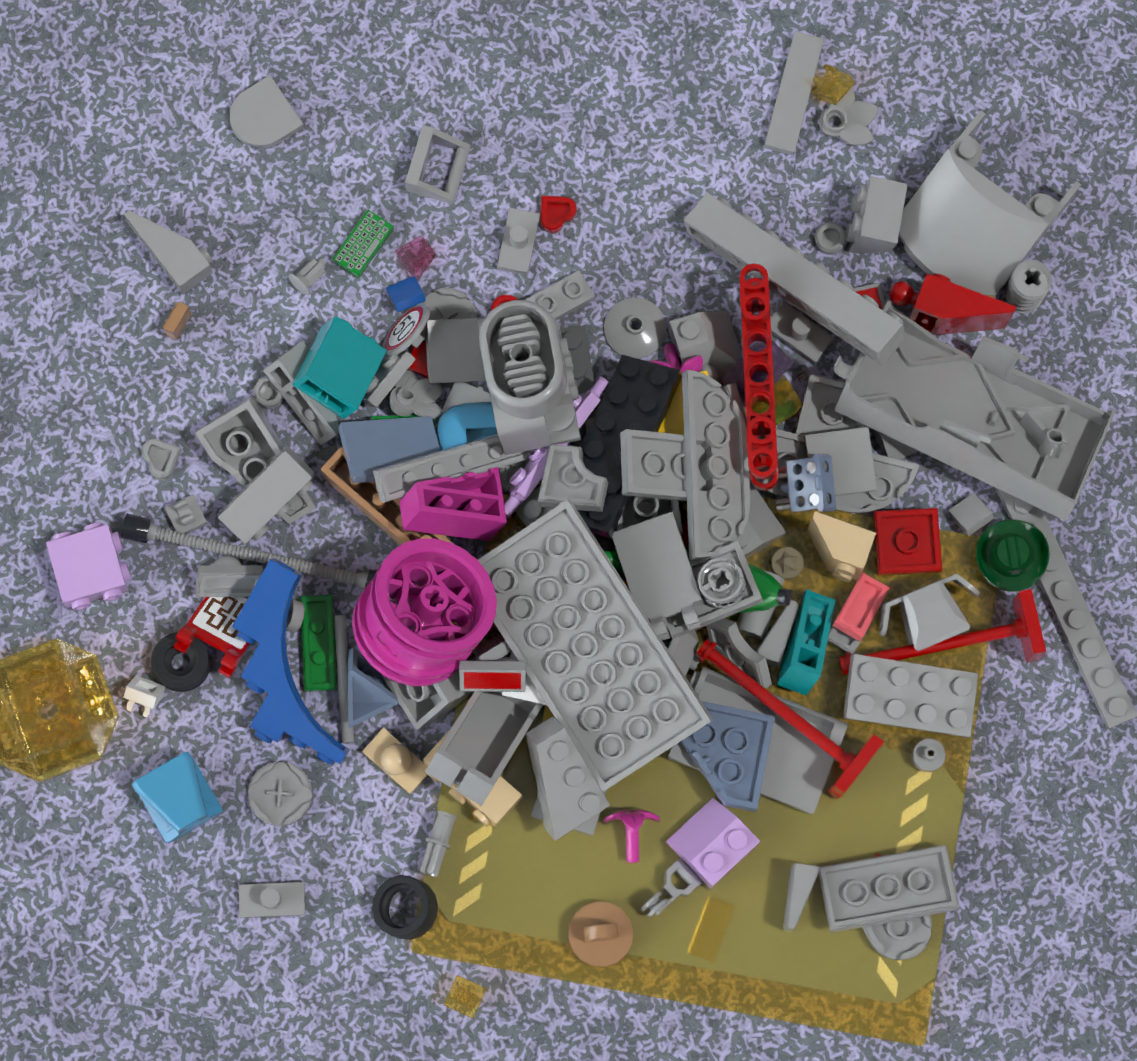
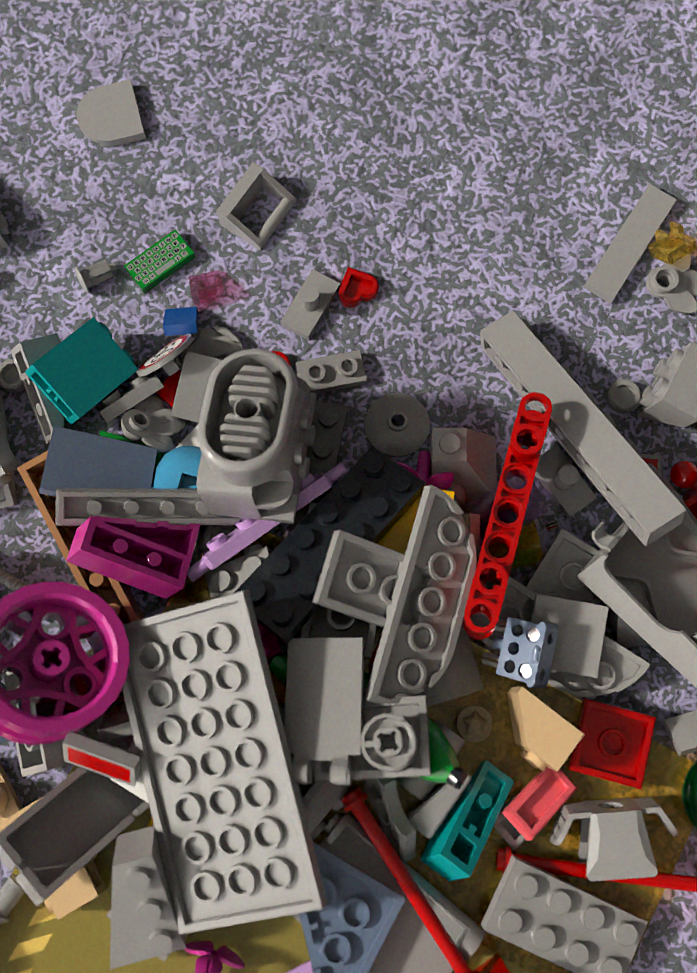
camera: 25 degrees right, 0 degrees up
light grey tile [537,444,608,512] -> none

